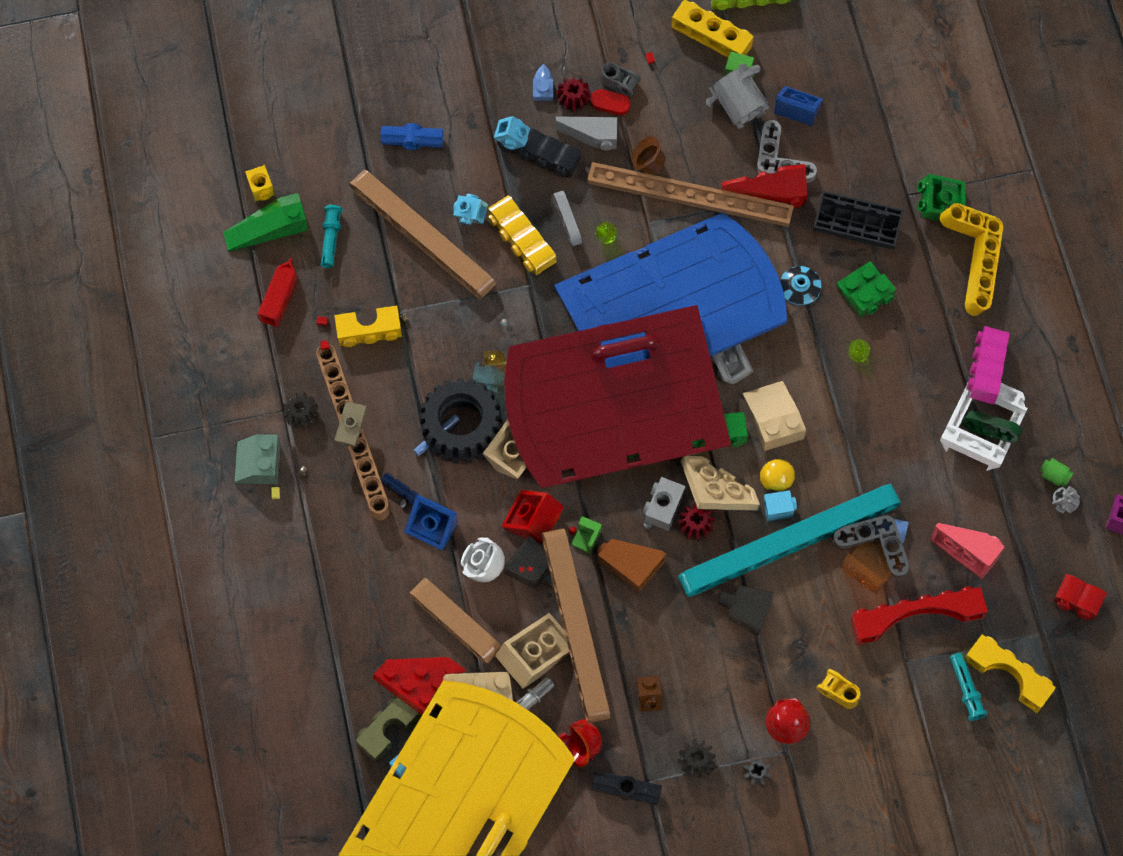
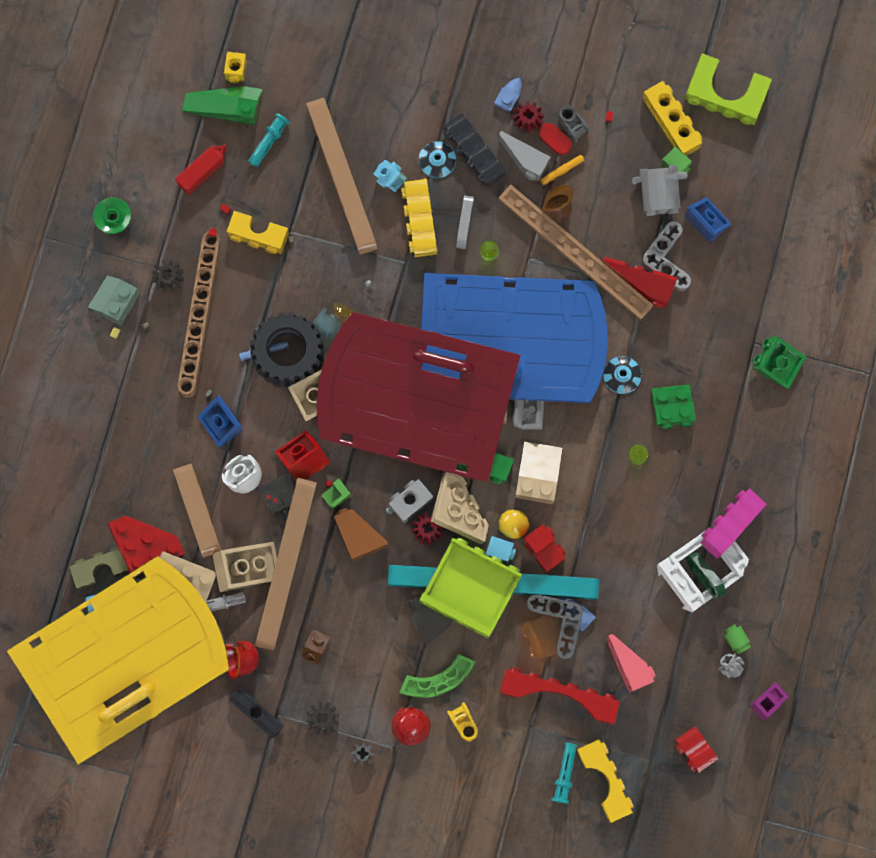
camera: 25 degrees right, 10 degrees up
dark tan plate [334,401,367,448] -> none
blue piece [381,123,444,150] -> none
dark blue axle [381,473,419,505] -> none
medium azure brick [494,116,530,150] -> none
black piece [813,191,904,250] -> none
yellow beam [940,203,1003,316] -> none
none -> green dish [93,197,131,234]
none -> bright green tile [399,654,476,698]
none -> dish [419,142,456,178]
none -> lime panel [419,538,522,639]
none -> red brick [523,524,566,574]
none -> light orange piece [540,155,585,186]

